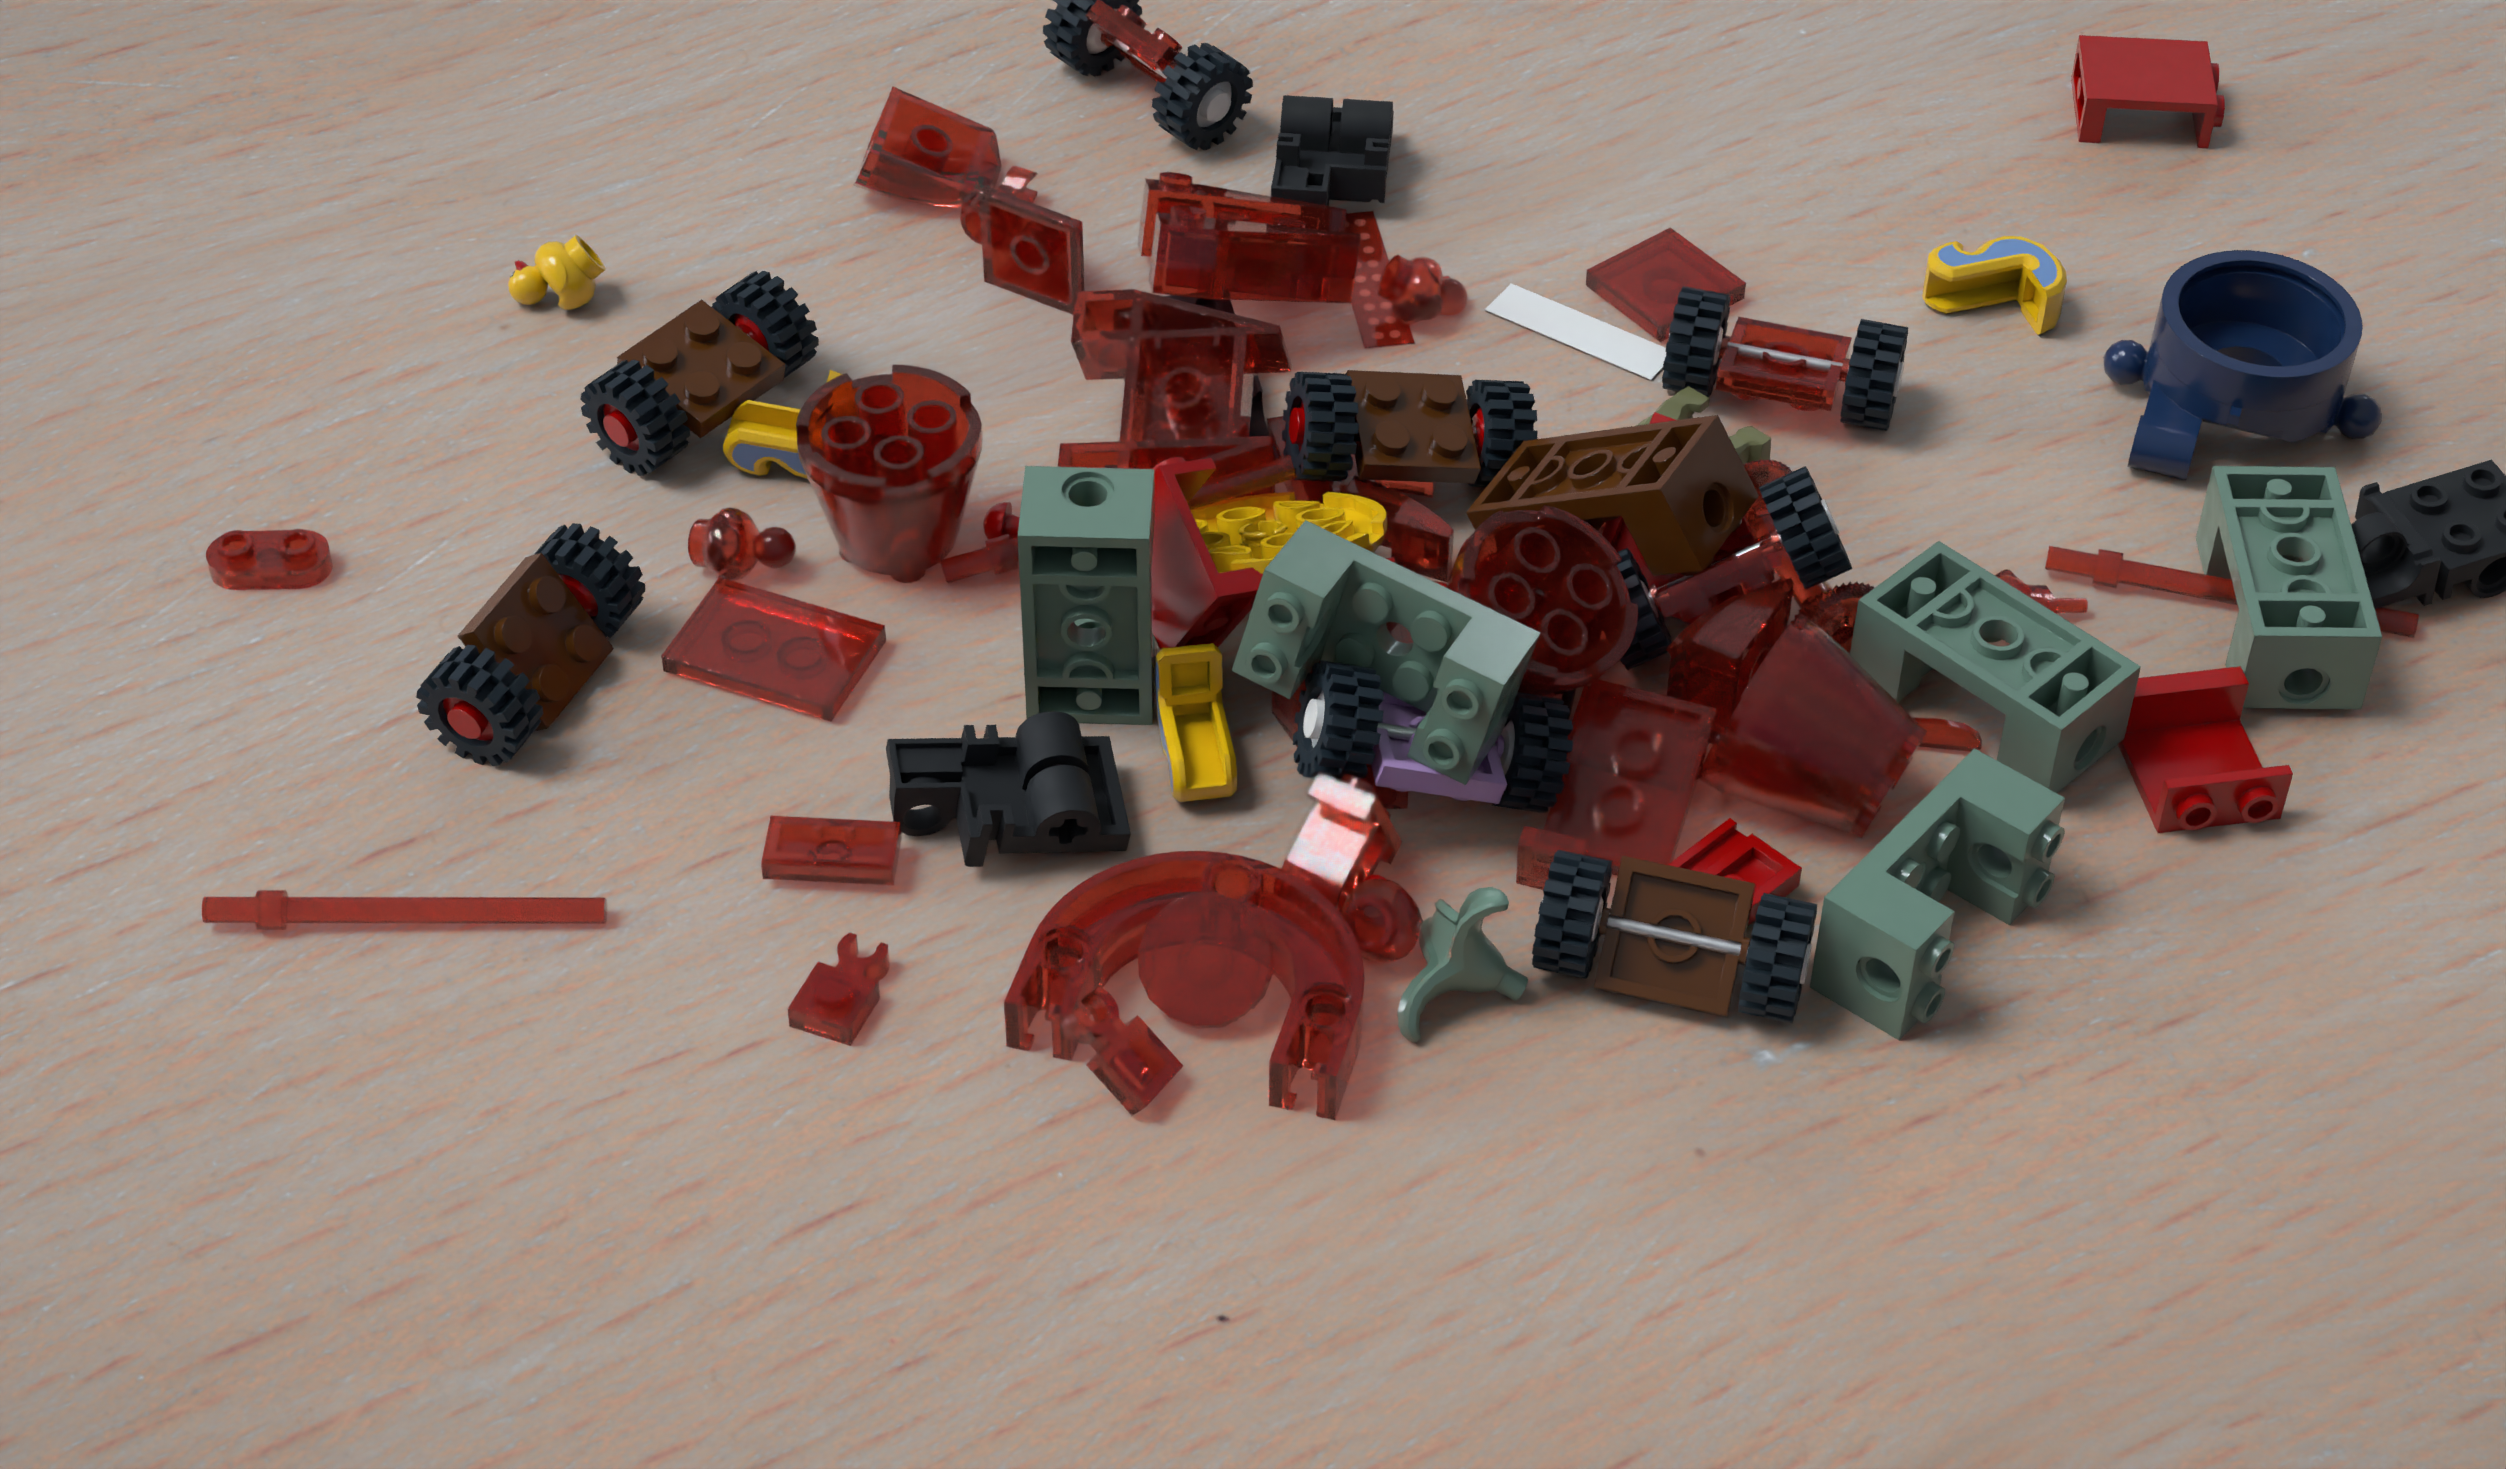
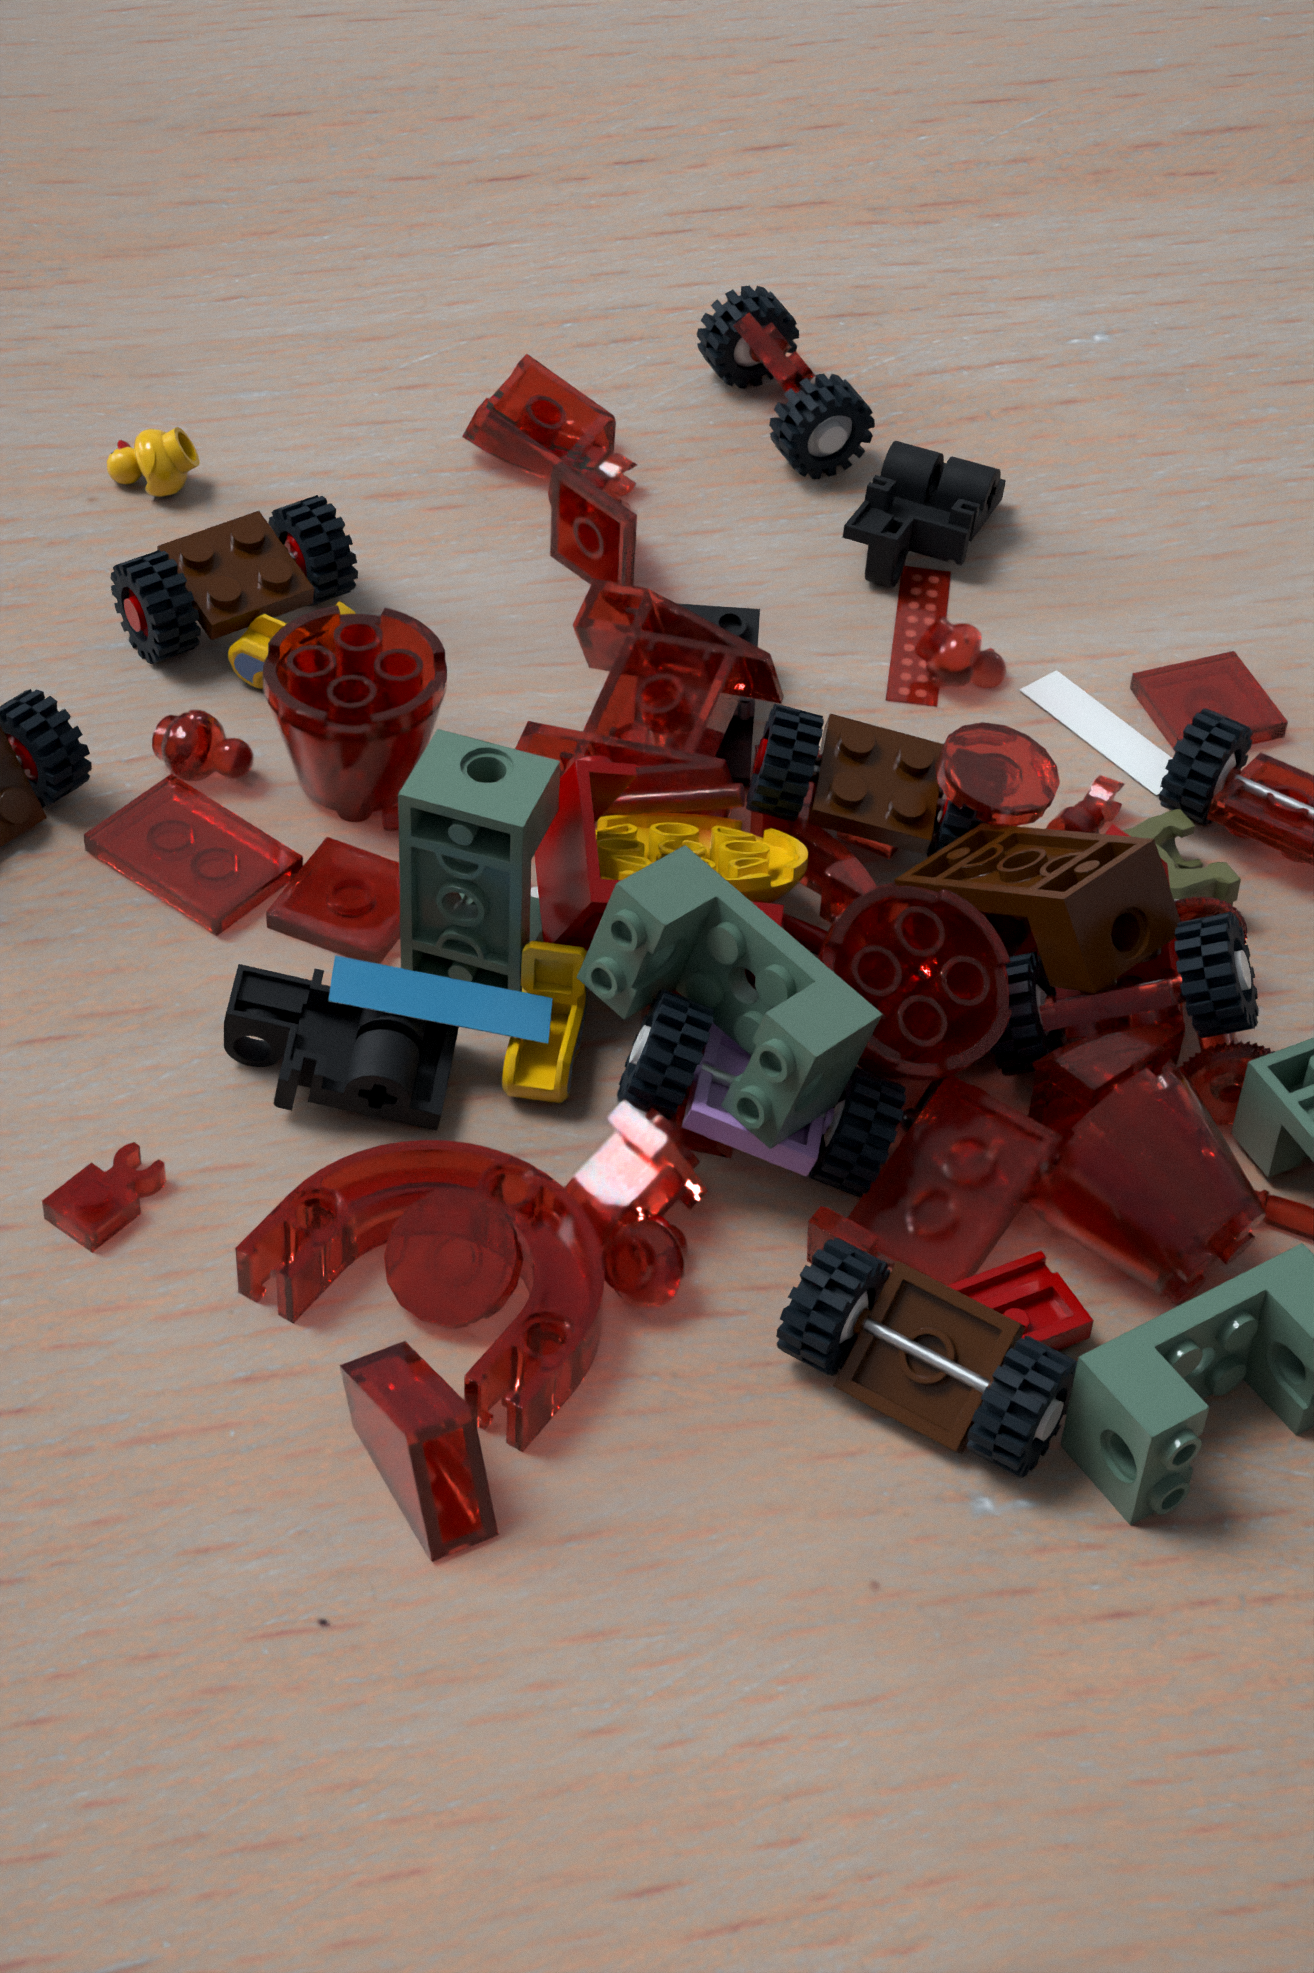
camera: 15 degrees right, 0 degrees up
clear red plate [761,816,902,886] -> none
clear red plate [1061,987,1183,1116] -> none
clear red wedge [1138,172,1361,304] -> none
sand green piece [1397,887,1528,1043] -> none
none -> clear red tile [266,837,400,964]
none -> dark azure sticker [328,955,553,1044]
none -> clear red slope [340,1341,499,1562]
none -> clear red tile [935,722,1060,826]
none -> clear red piece [1046,775,1125,834]

